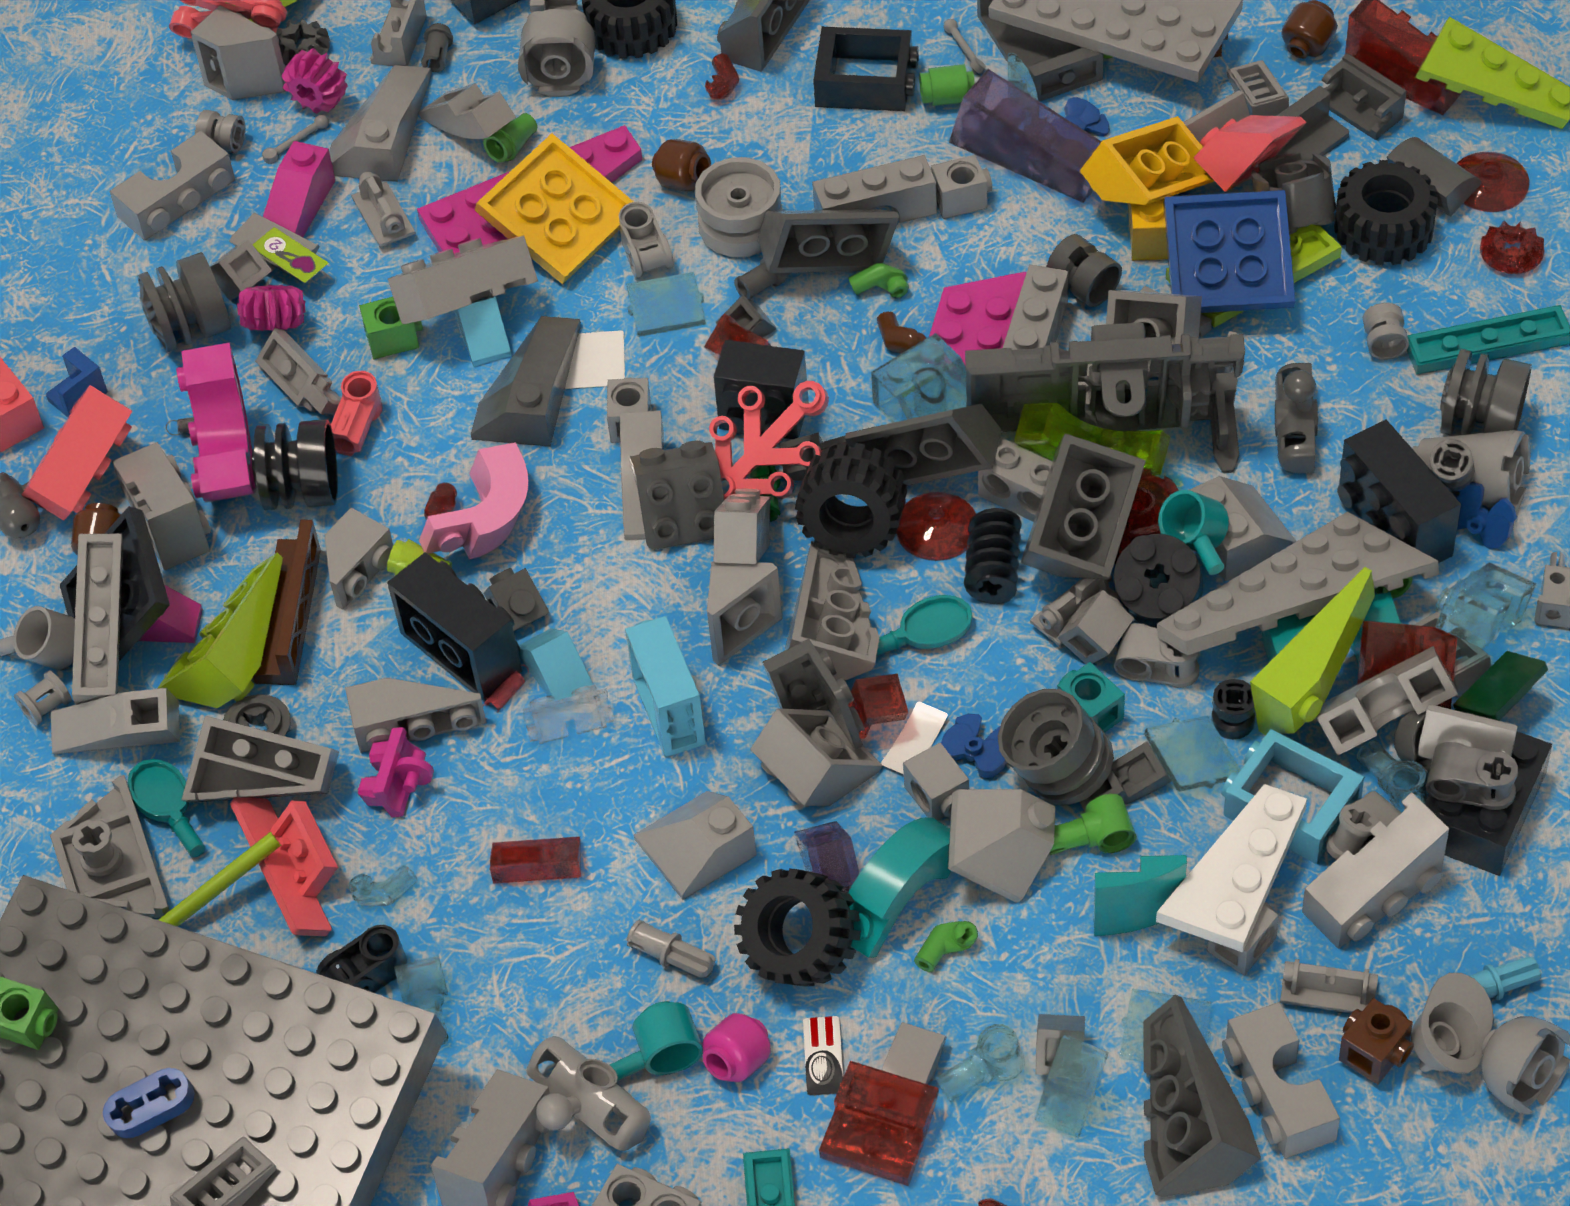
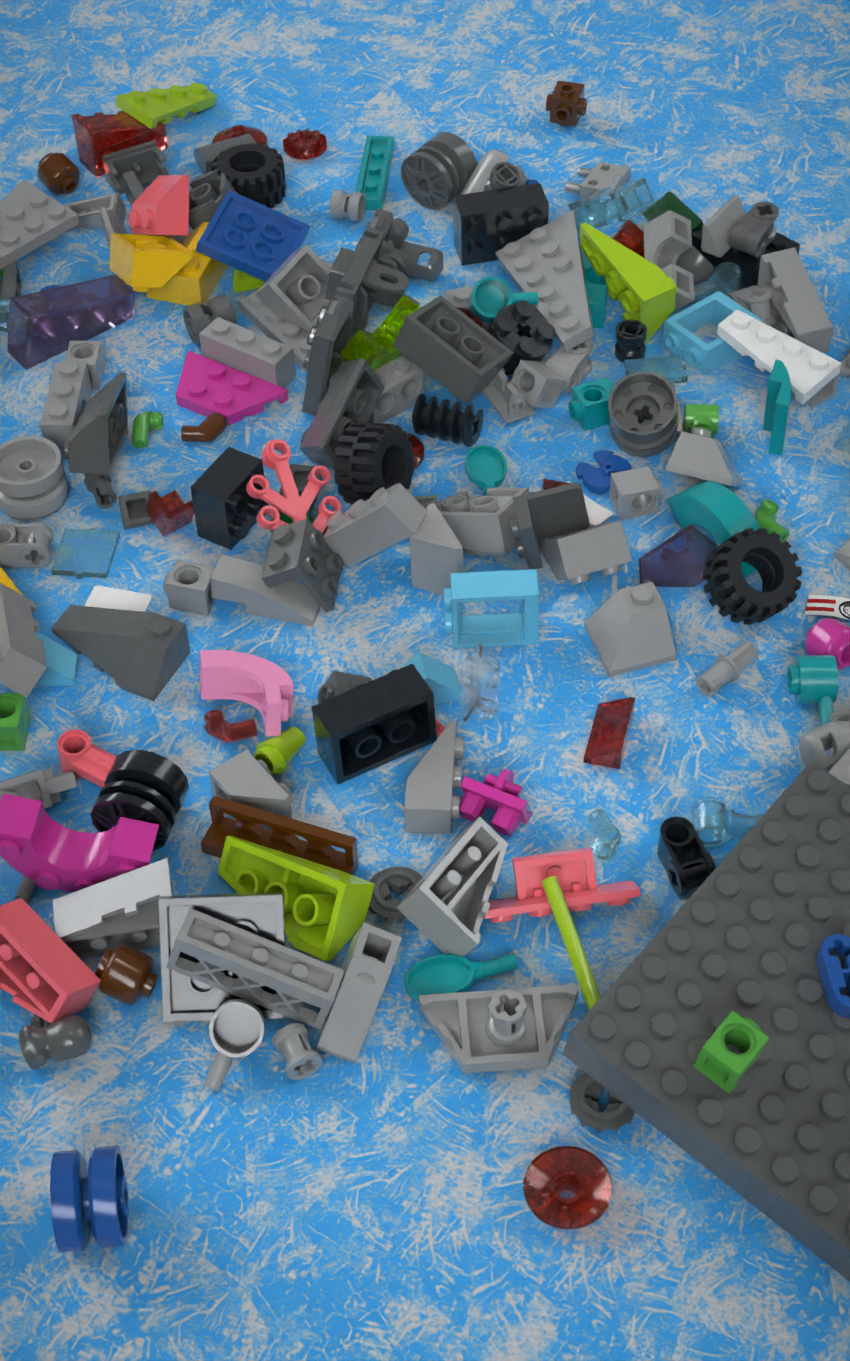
camera: 75 degrees left, 5 degrees down
clear light blue slope [871,333,966,423] -> none

